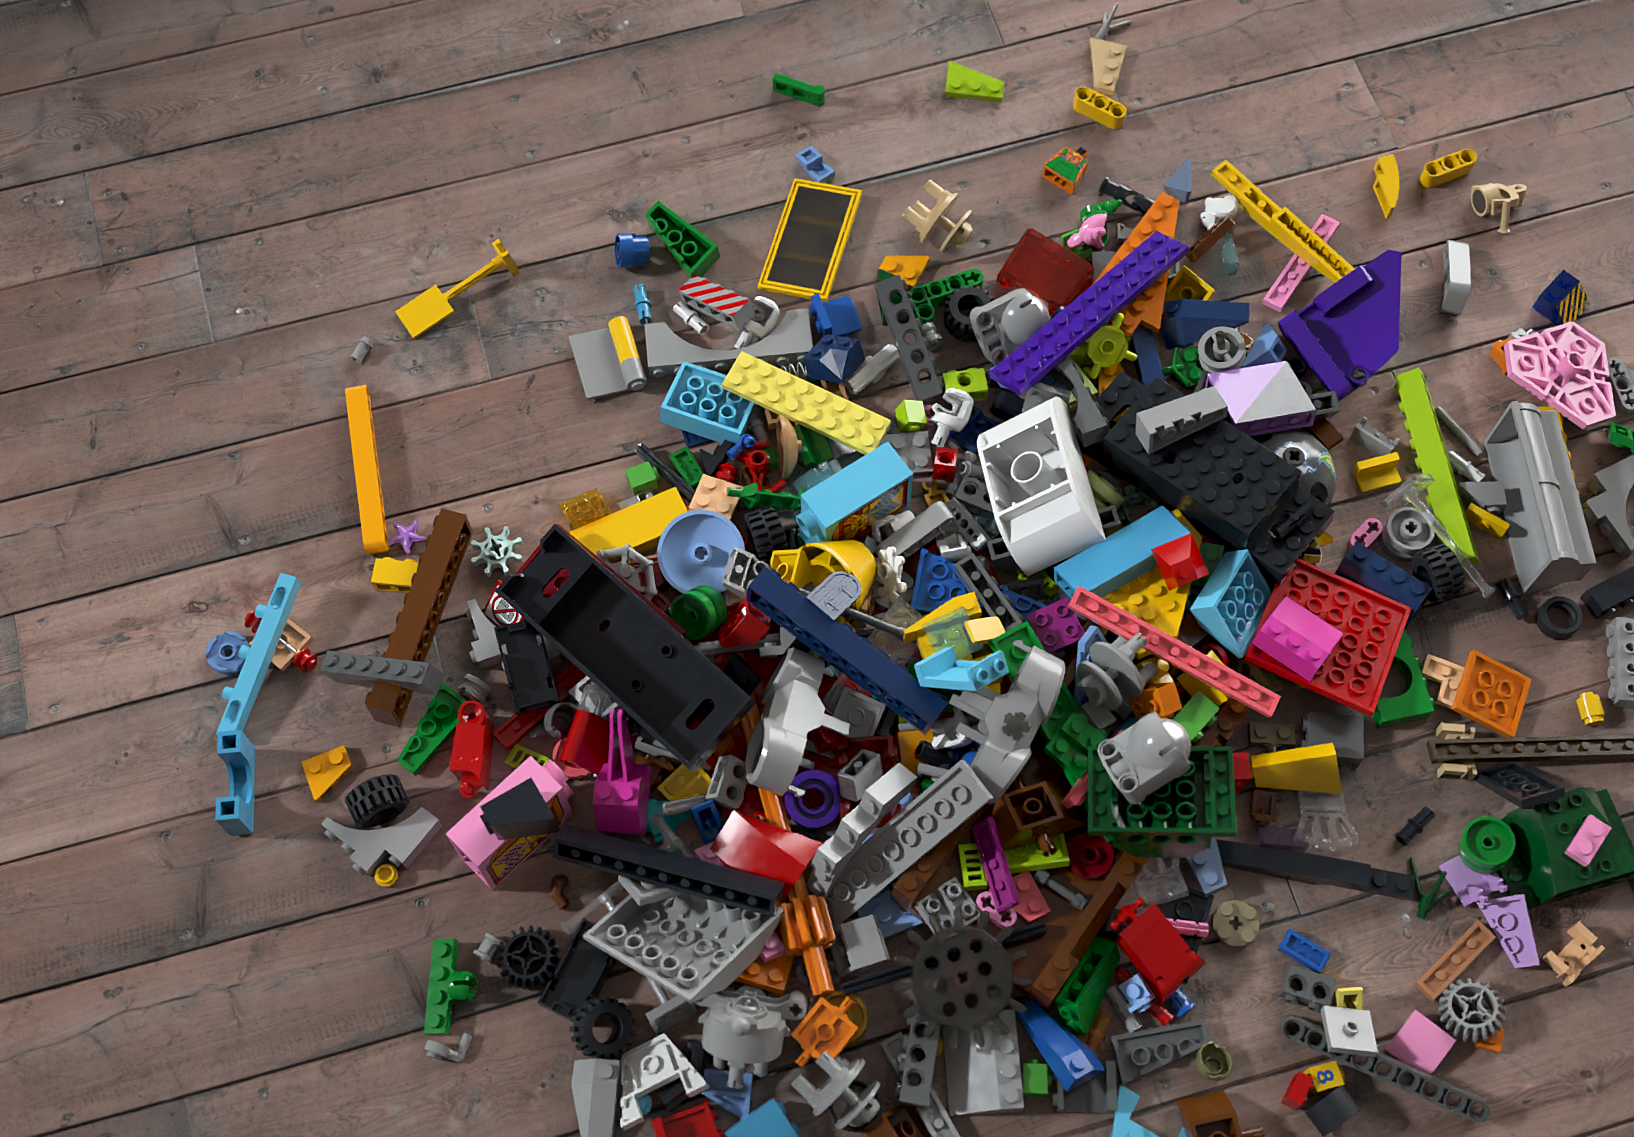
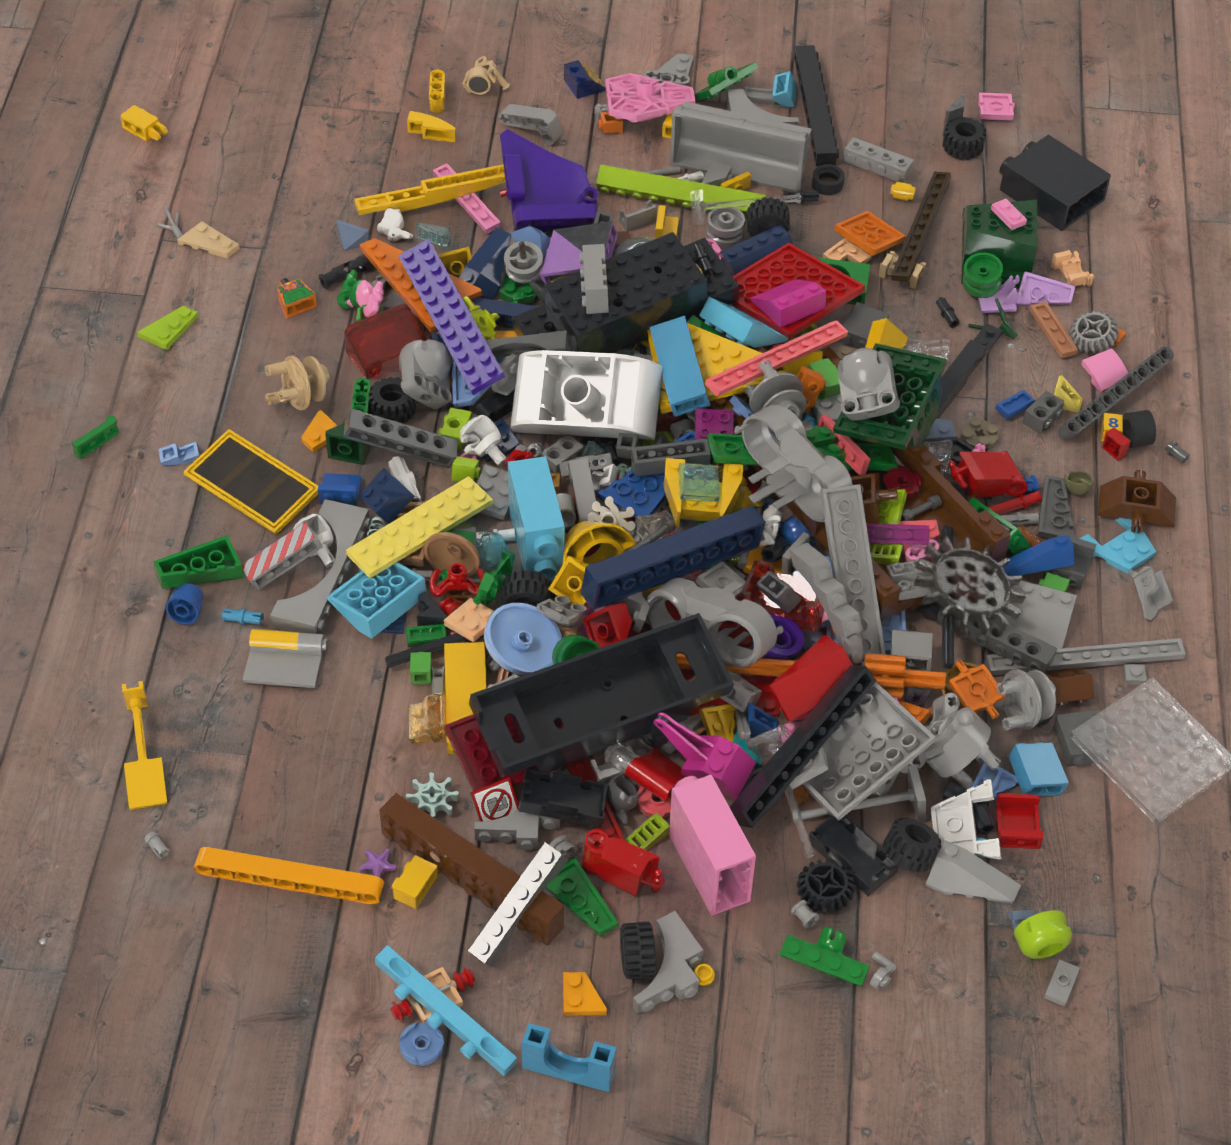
camera: 70 degrees left, 15 degrees down
black slope [480,778,560,840] -> none
reddish brown arm [550,874,570,910] -> none
white pin [673,301,709,335] -> none
blue arm [727,434,755,460] -> none
window [805,571,861,623] -> none
medium azure panel [914,647,1009,691] -> none
yellow slope [964,617,1005,643] -> none
clear smoke plant [1001,712,1031,741] -> none
yellow beam [1073,87,1127,129] -> none
light blue bracket [1119,973,1156,1013] -> none
red slope [1151,533,1209,591] -> none
reddish brown beam [1185,214,1235,262] -> none
plate [1321,1006,1378,1057] -> none
black plate [1475,762,1566,810] -> none

